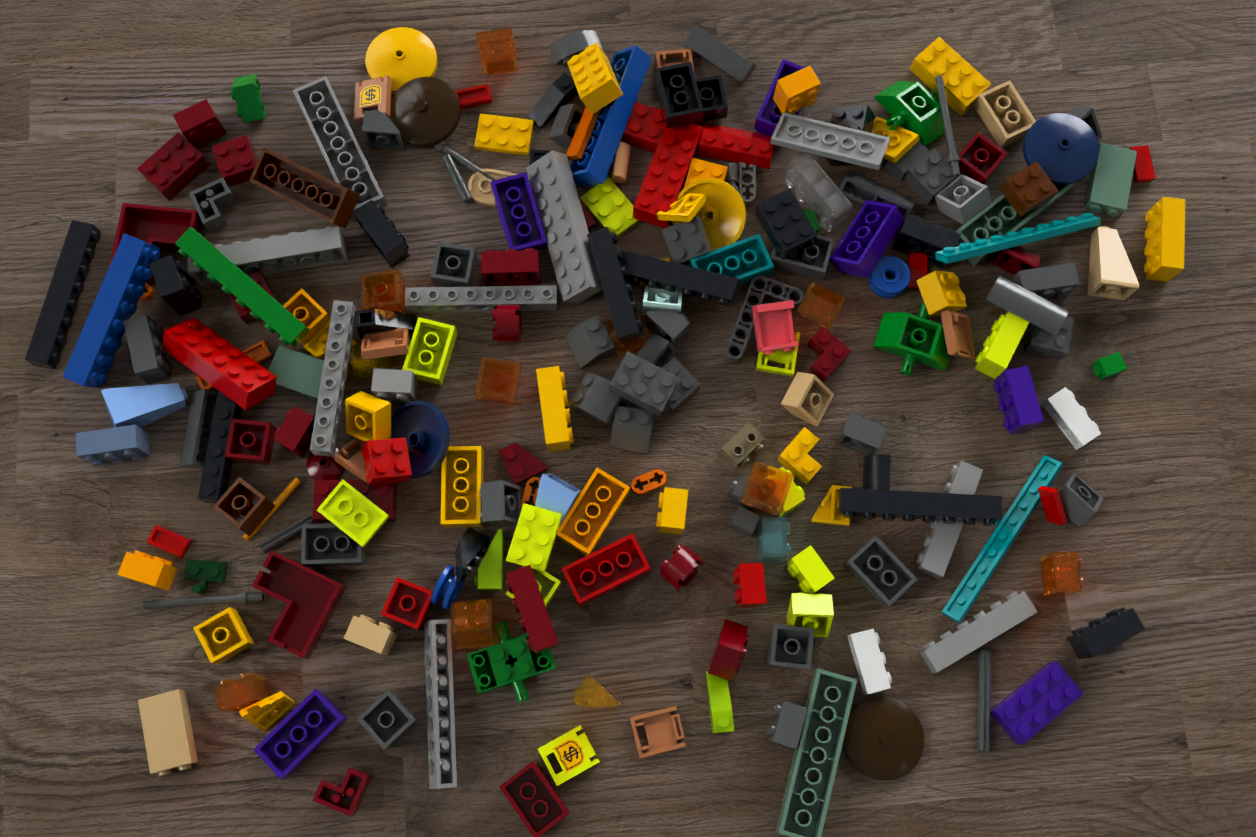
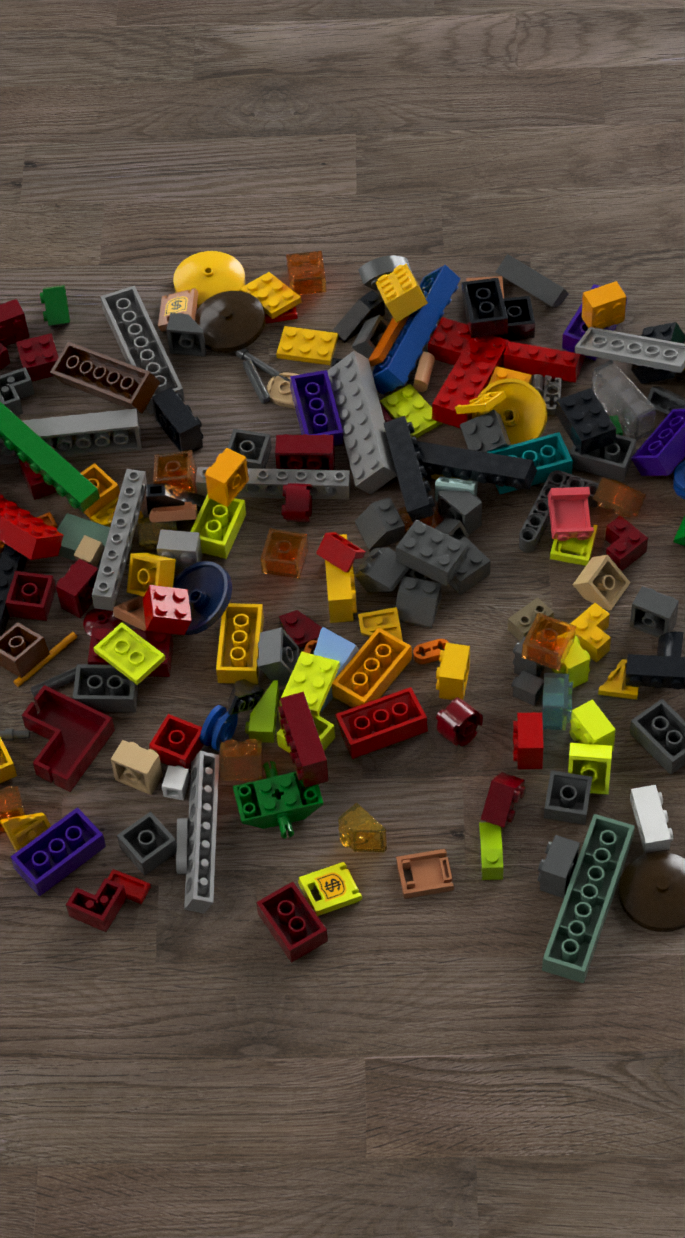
camera: 10 degrees right, 20 degrees down
none -> tan brick [74,535,105,567]
none -> red tile [107,869,151,904]
none -> white brick [162,765,190,800]
none -> light grey beam [176,818,188,874]
none -> light orange brick [205,448,249,507]
none -> yellow plate [240,272,302,319]
none -> red panel [316,532,366,572]
none -> yellow wing [358,607,403,641]

